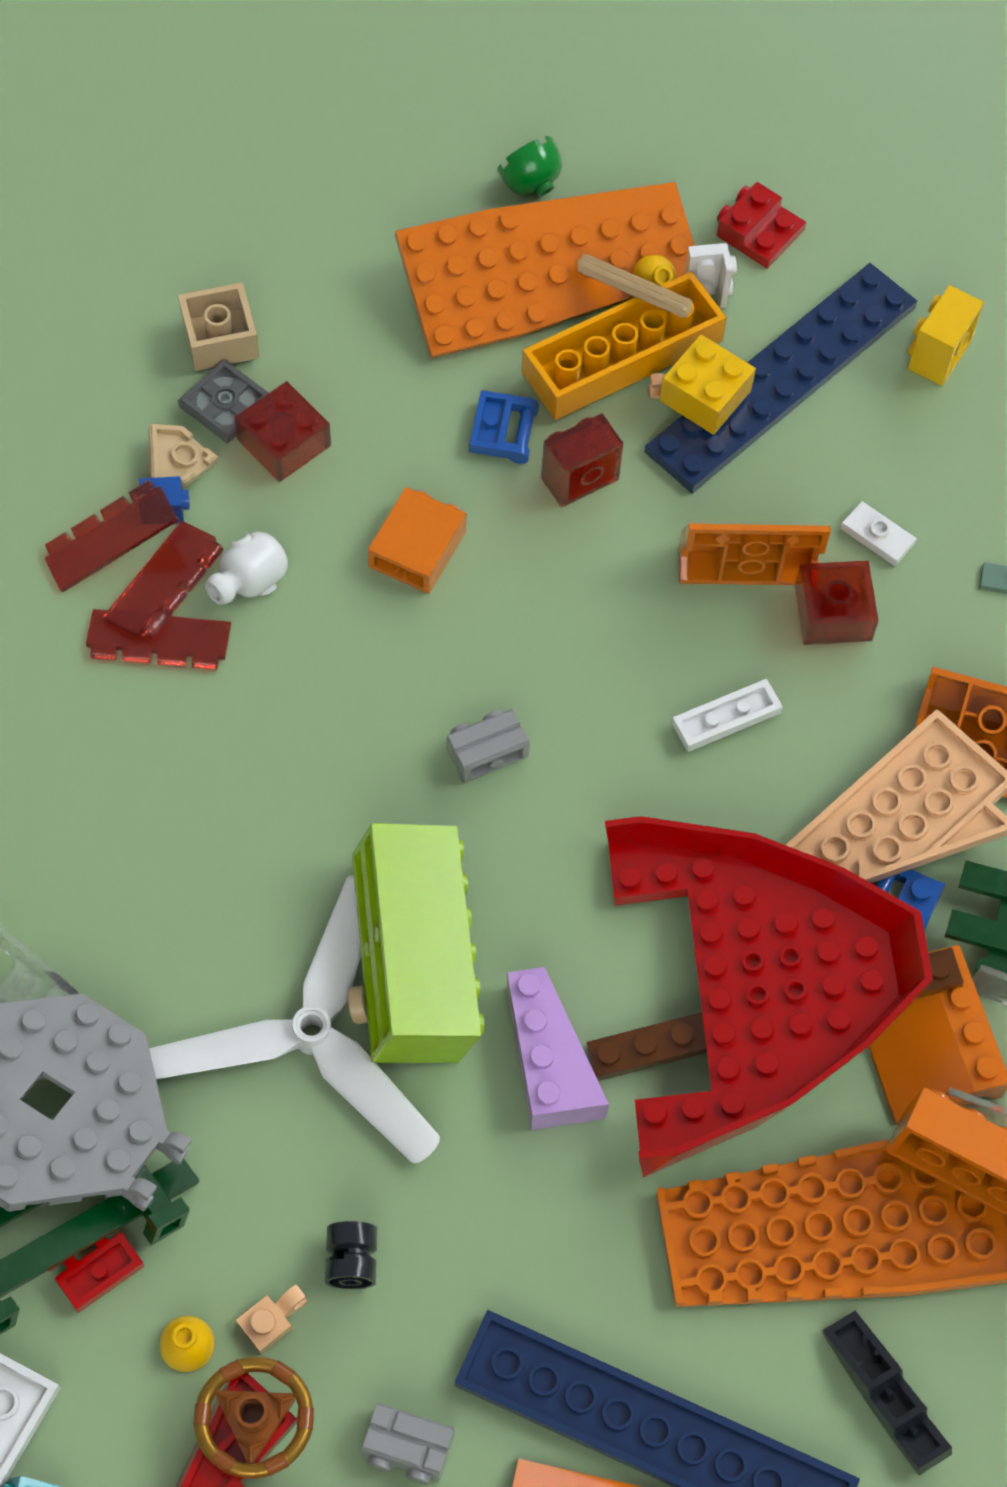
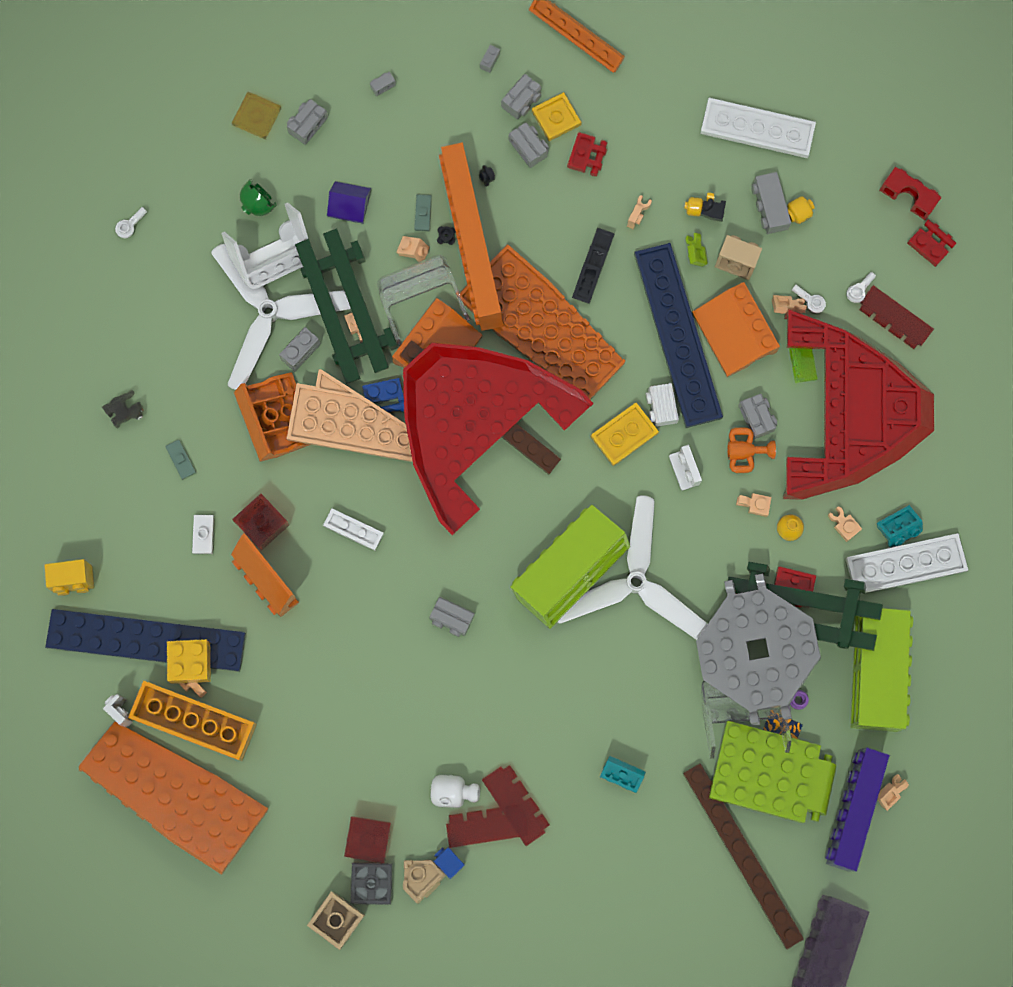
camera: 130 degrees left, 15 degrees up
clear red windscreen [45,480,179,592] -> none
dark orange piece [193,1357,314,1479] -> none
black wheel [325,1221,377,1289] -> none
tan tile [348,985,368,1024] -> none
orange brick [368,487,467,594] -> none
blue plate [469,390,539,464] -> none
green cylinder [497,136,562,197] -> none
lavender wedge [506,967,609,1130] -> none
clear red brick [541,413,624,508] -> none
tan axle [577,254,693,318] -> none
yellow brick [633,255,677,286] -> none
red plate [716,182,806,269] -> none
none -> yellow plate [590,403,659,466]
none -> teal bracket [600,756,646,793]
none -> white brick [646,383,679,427]
none -> white bracket [669,445,702,491]
none -> orange piece [727,427,776,473]
none -> light nougat plate [828,506,862,542]

